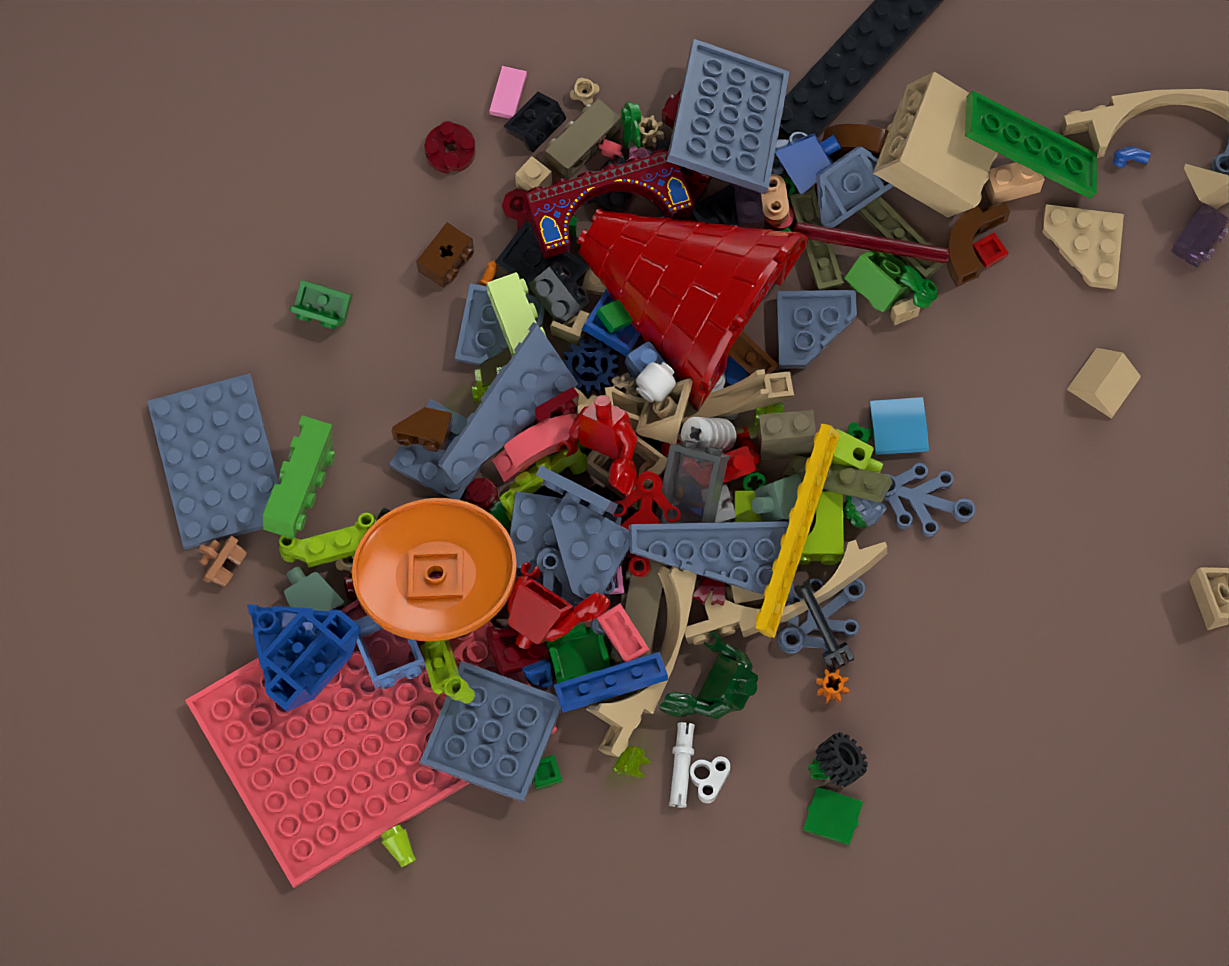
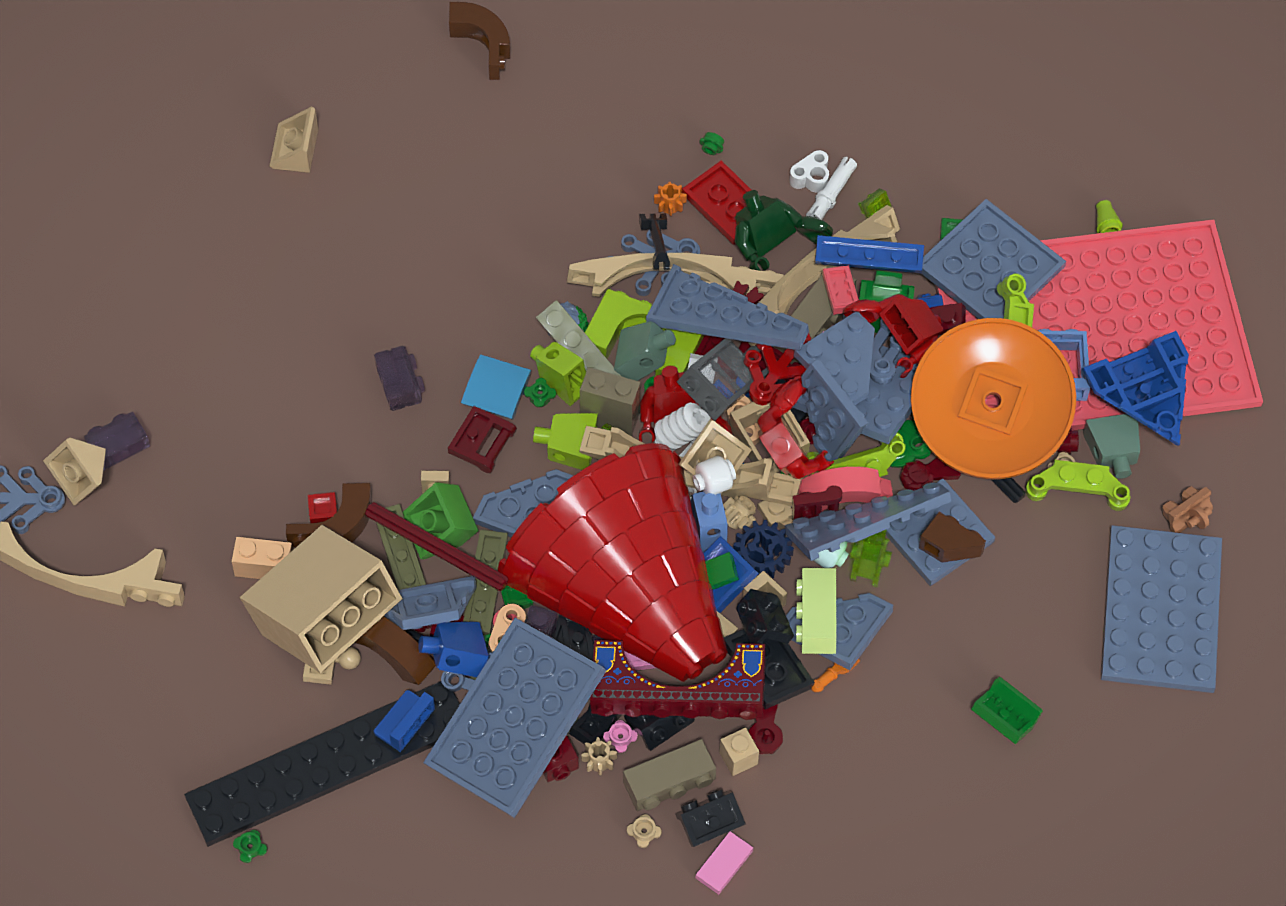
camera: 160 degrees left, 10 degrees down
bright green wedge [263,415,336,539] -> none
reddish brown brick [416,222,474,288] -> none
dark red plate [424,121,476,173] -> none
coral plate [598,139,623,159] -> none
green plate [621,102,641,149] -> none
yellow plate [755,424,840,638] -> none
green piece [803,787,863,846] -> none
black tyre [815,732,868,787] -> none
sand blue plant [883,463,976,538] -> none
green plate [899,265,938,308] -> none
green plate [965,91,1097,199] -> none
tan plate [1042,204,1124,290] -> none
tan slope [1067,348,1141,419] -> none
blue arm [1112,146,1151,168] -> none
none -> clear purple brick [374,346,425,411]
none -> blue panel [374,690,435,752]
none -> dark red plate [448,406,517,473]
none -> reddish brown arch [449,2,510,80]
none -> lime torso [533,413,598,470]
none -> red plate [682,160,751,245]

